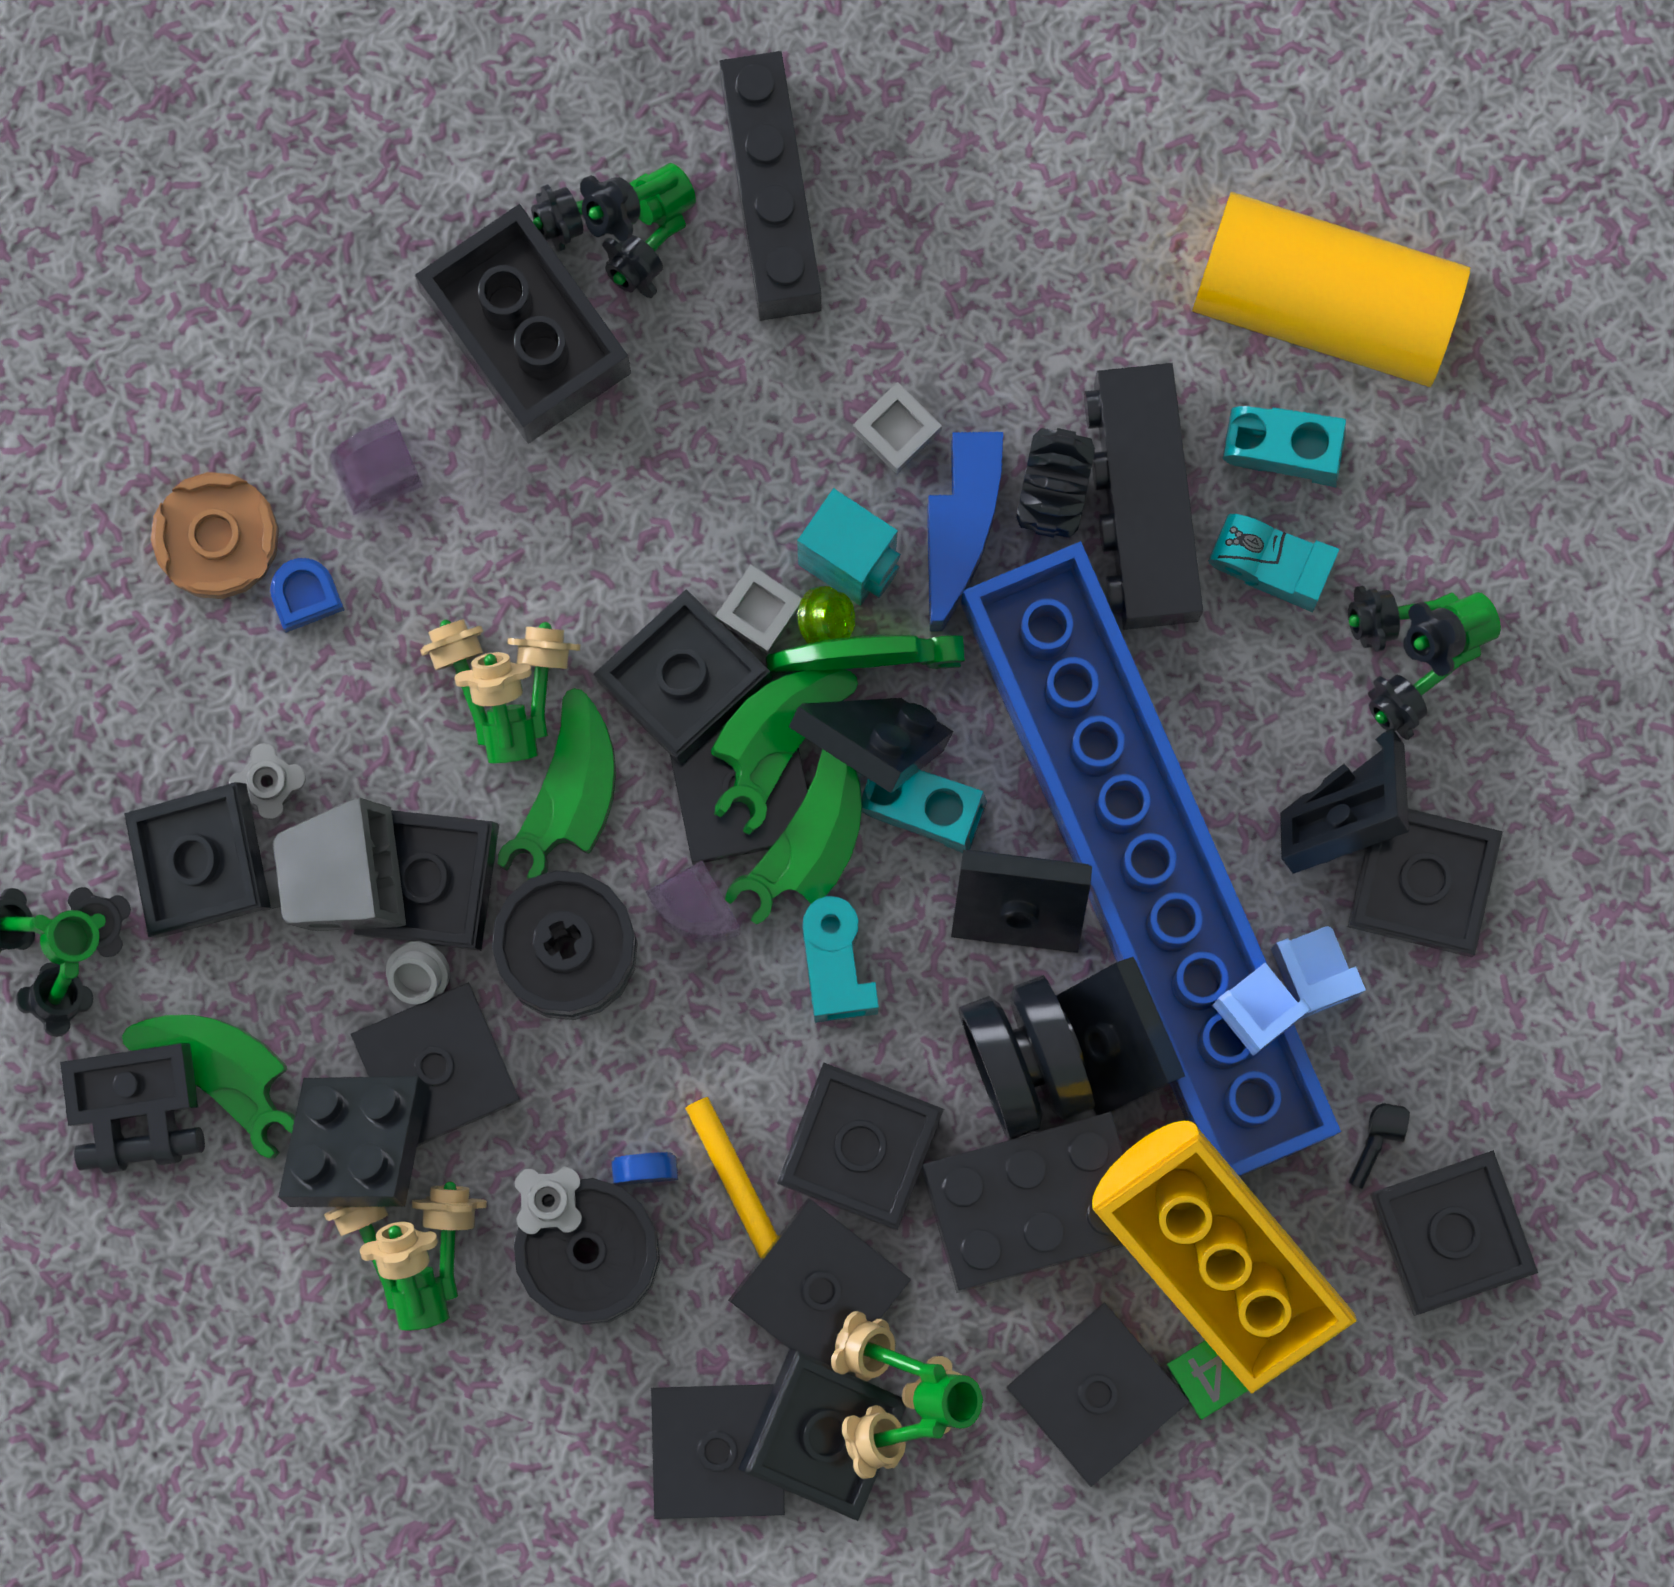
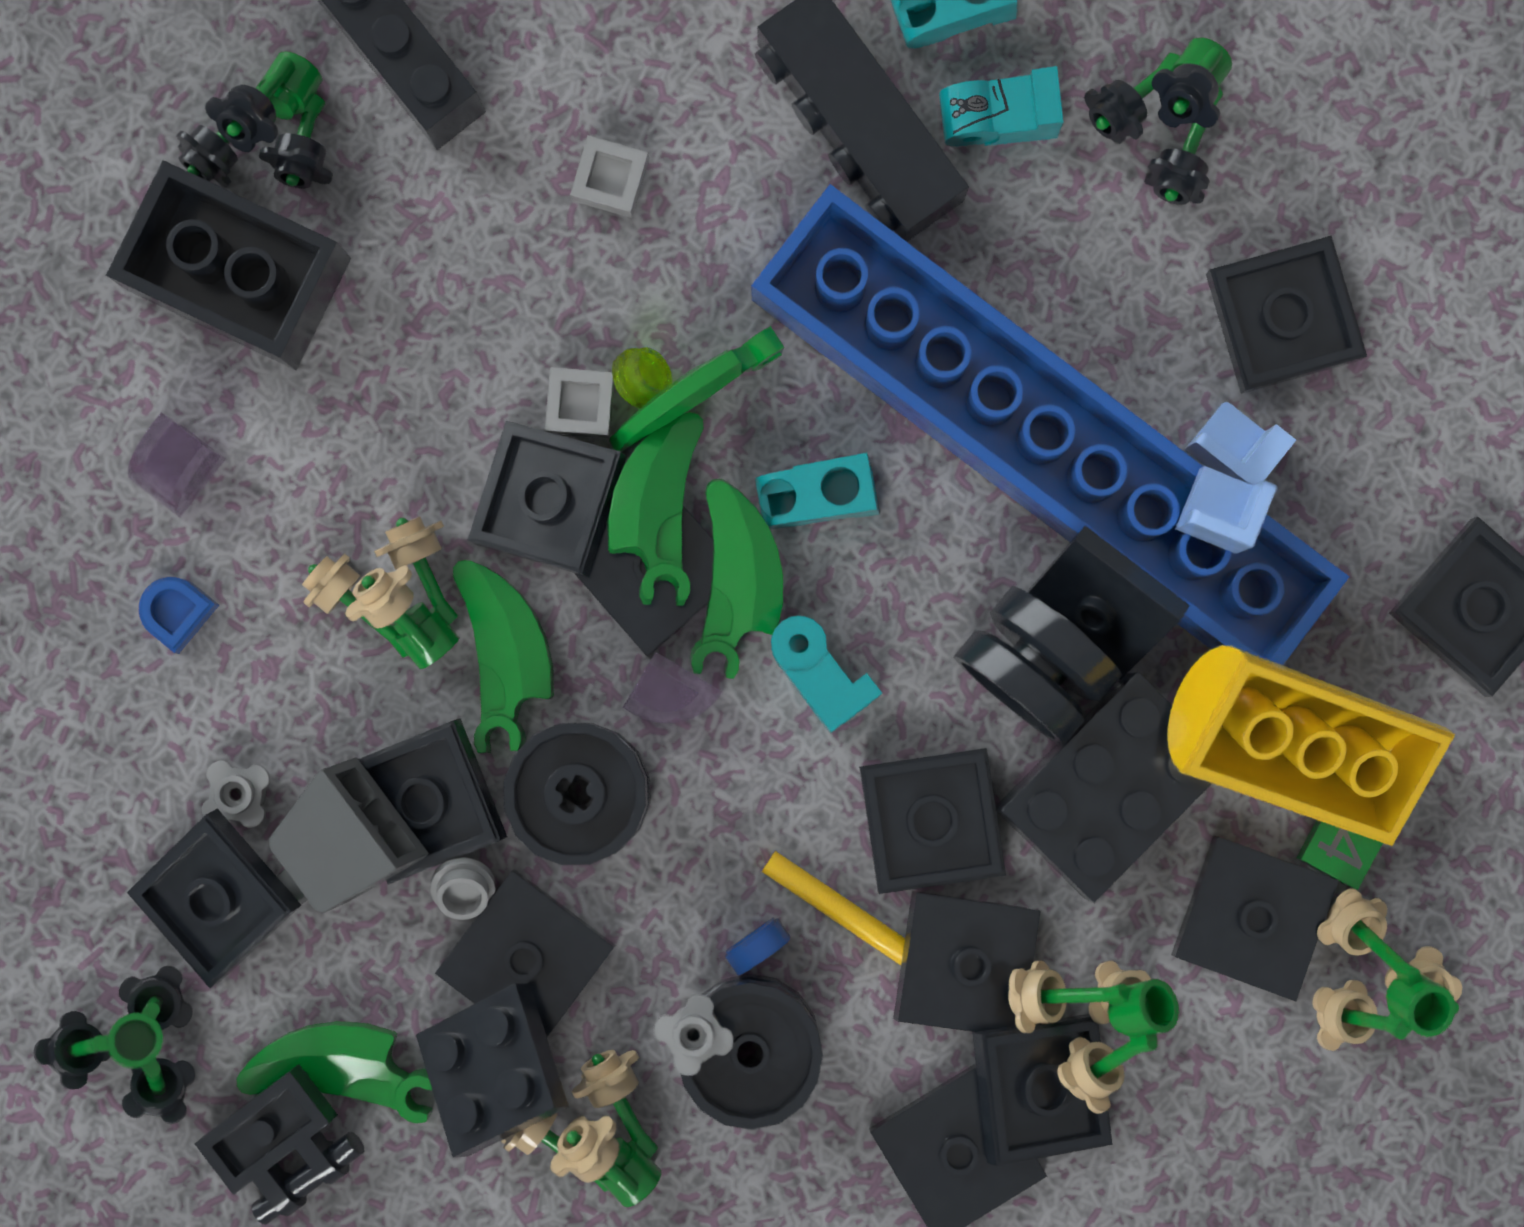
camera: 25 degrees left, 5 degrees up
medium nougat tile [151,472,279,599] -> none
black wing [789,698,954,793] -> none
teal brick [797,488,901,606] -> none
blue slope [927,432,1003,632] -> none
black plate [951,849,1092,953] -> none
black gear [1016,428,1095,538] -> none
black wing [1280,729,1409,874] -> none
black hand [1348,1103,1410,1189] -> none
none -> plant [1313,889,1462,1051]

